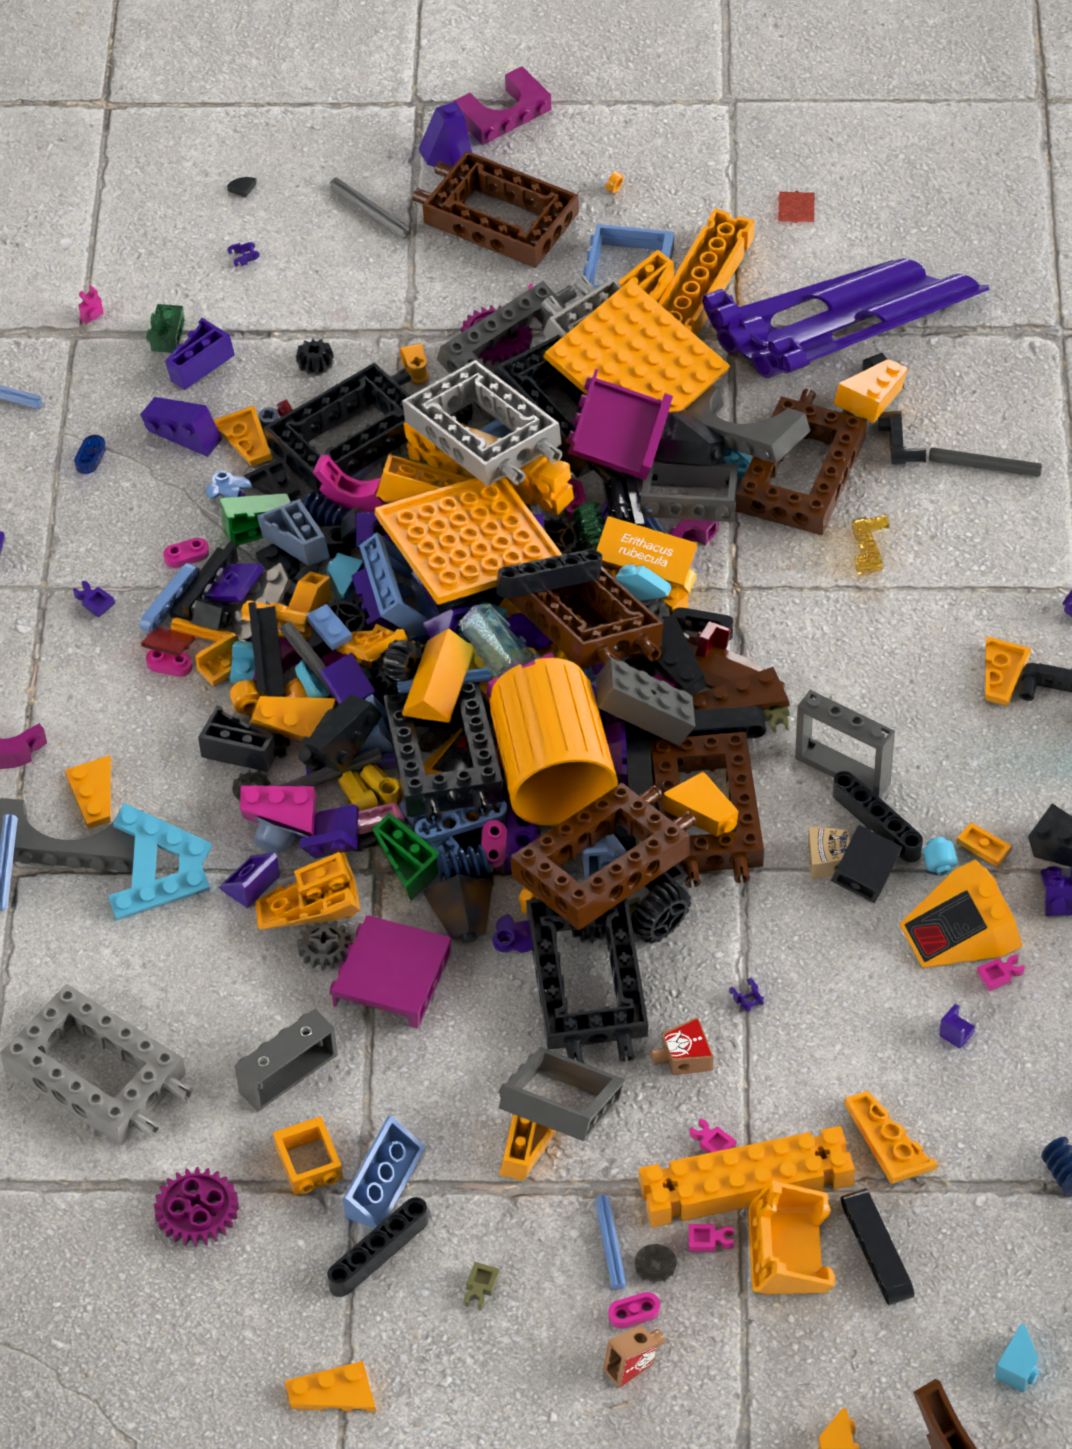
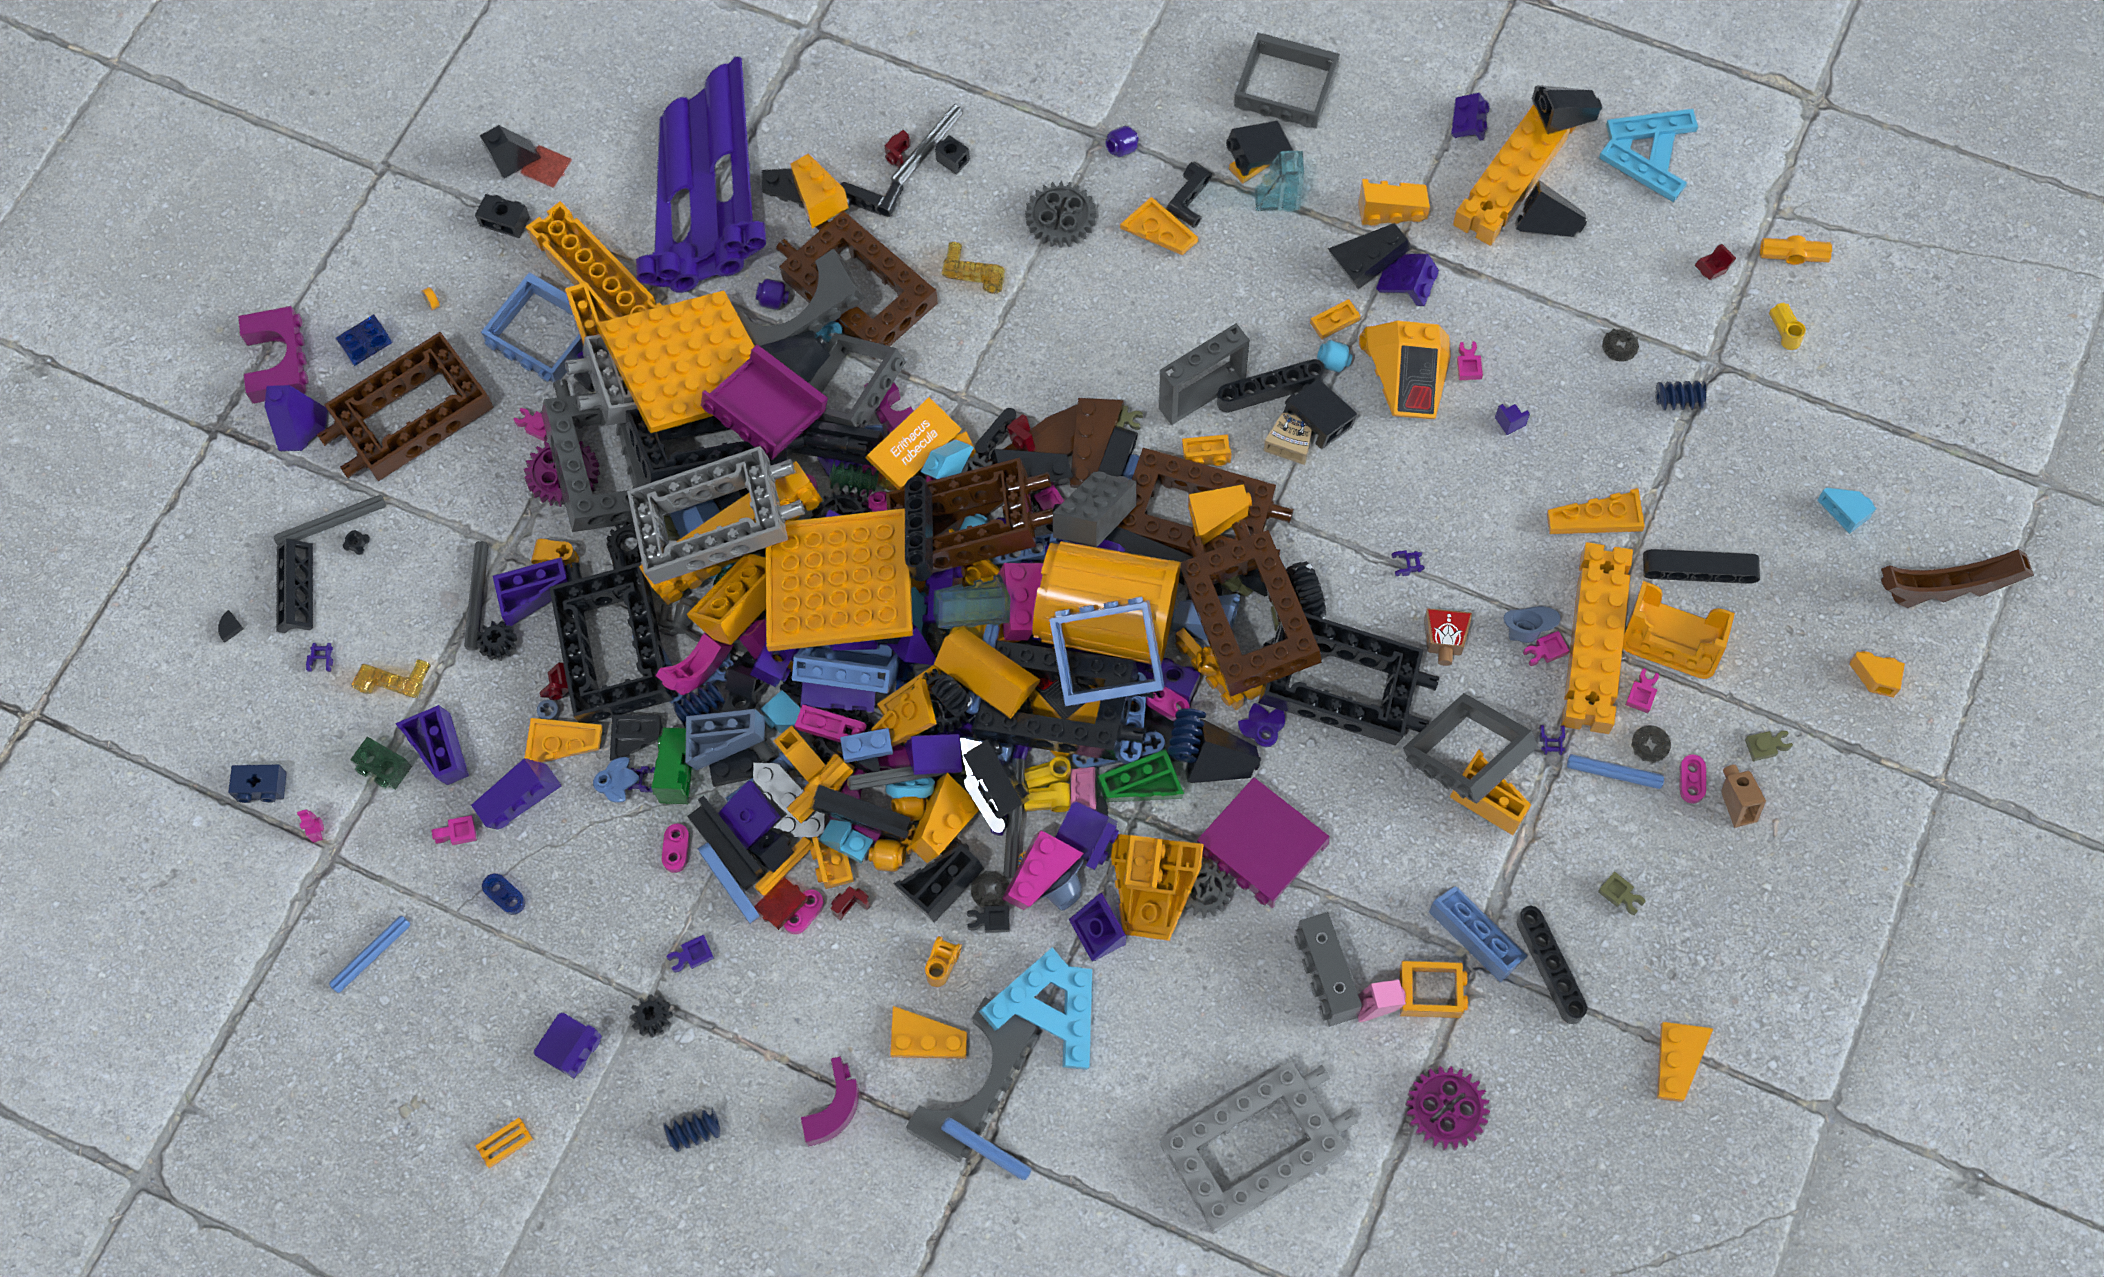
camera: 65 degrees left, 15 degrees up
none -> dark blue brick [228,764,287,803]
none -> black fence [276,538,313,633]
none -> clear blue brick [336,314,392,366]
none -> black plate [343,530,370,555]
none -> clear yellow beam [351,659,431,698]
none -> dark pink plate [432,815,477,845]
none -> dark grey axle [464,541,489,650]
none -> black brick [475,194,530,239]
none -> black slope [480,125,541,179]
none -> dark purple wedge [493,557,568,626]
none -> black gear [629,994,673,1038]
none -> dark purple head [755,279,789,310]
none -> dark pink plate [795,704,867,742]
none -> dark red bracket [830,886,870,921]
none -> dark red bracket [884,130,911,168]
none -> light orange piece [925,936,962,987]
none -> black brick [935,135,970,175]
none -> black plate [967,906,1010,933]
none -> dark grey gear [1025,181,1097,248]
none -> medium blue window [1049,597,1165,706]
none -> light orange bracket [1182,434,1231,466]
none -> bright pink slope [1358,980,1405,1022]
none -> sand blue piece [1503,606,1561,643]
none -> dark purple piece [1539,725,1565,755]
none -> olive plate [1745,731,1793,762]

